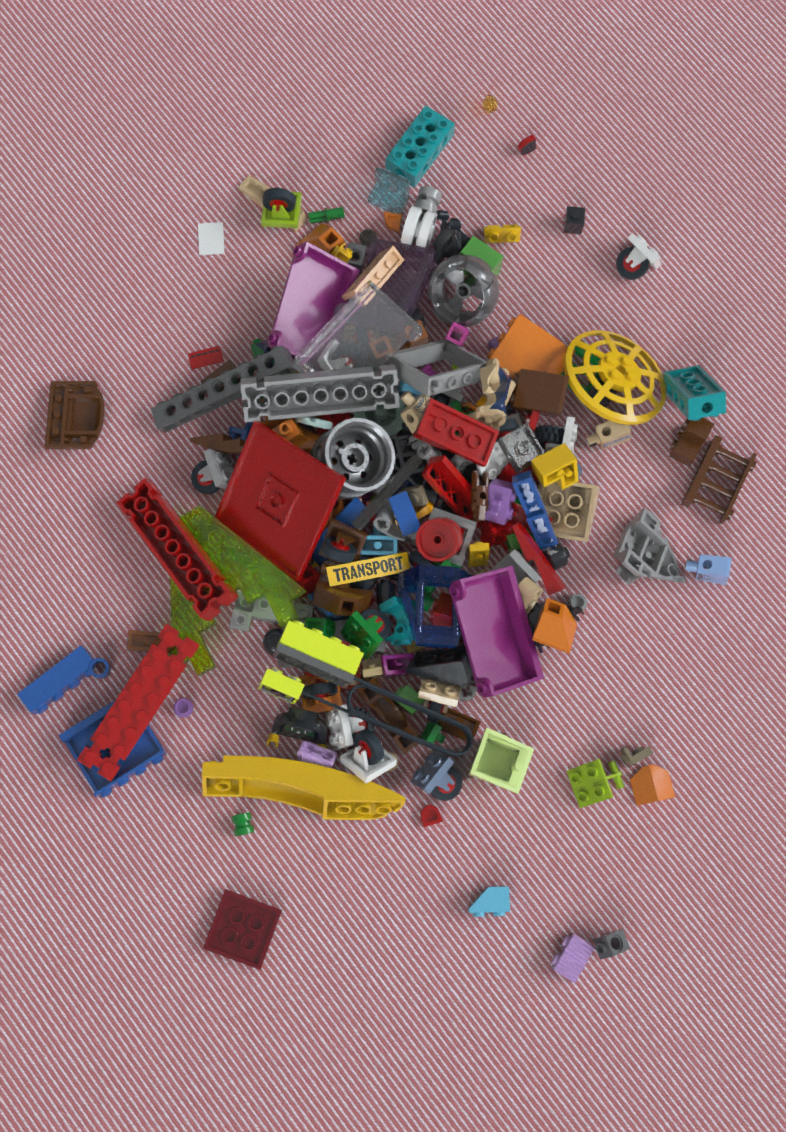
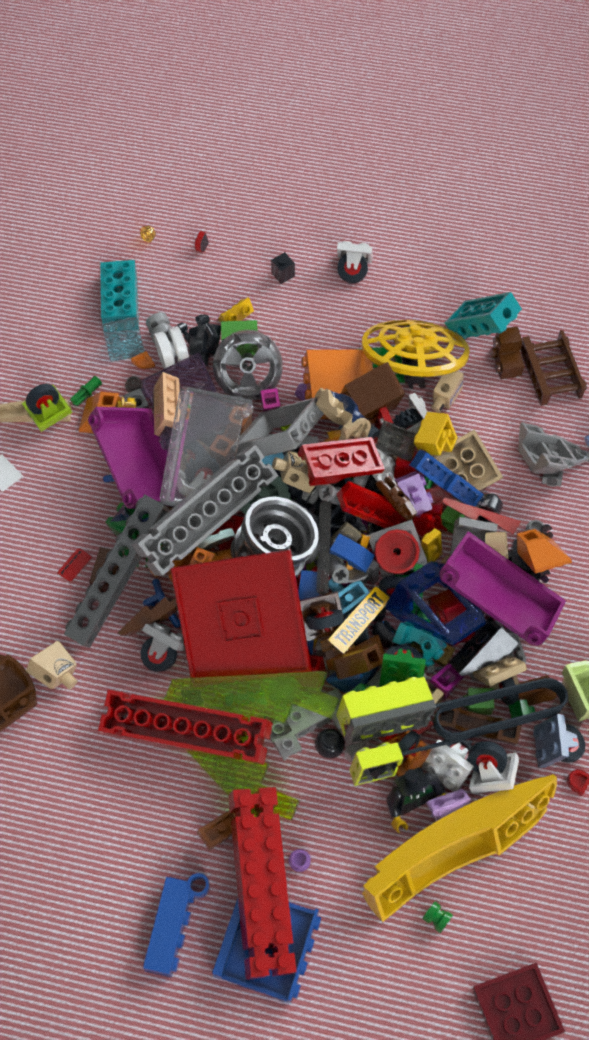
camera: 35 degrees left, 15 degrees down
none -> tan torso [26,641,78,690]

